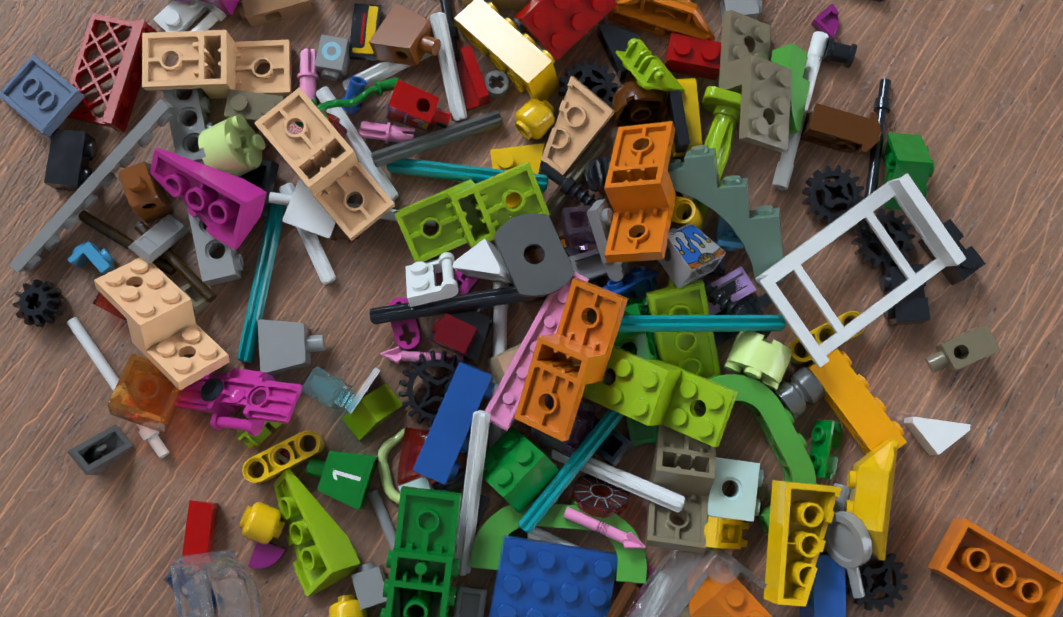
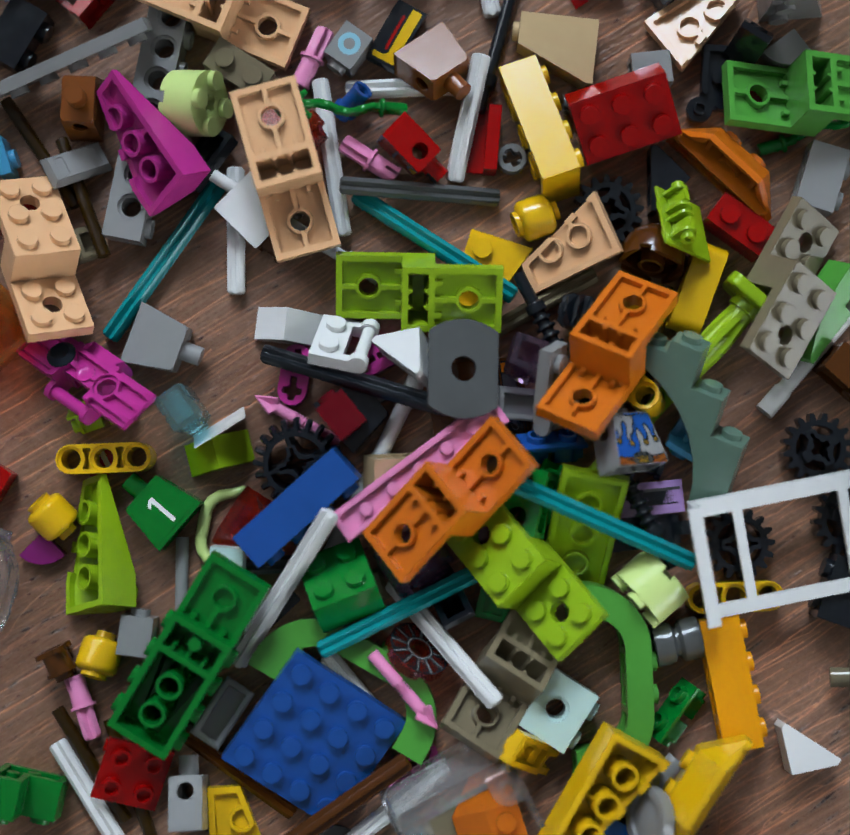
camera: 25 degrees right, 5 degrees up
black tile [667,90,690,153] -> none
none -> white slope [254,307,323,347]
none -> black gear [706,509,776,580]

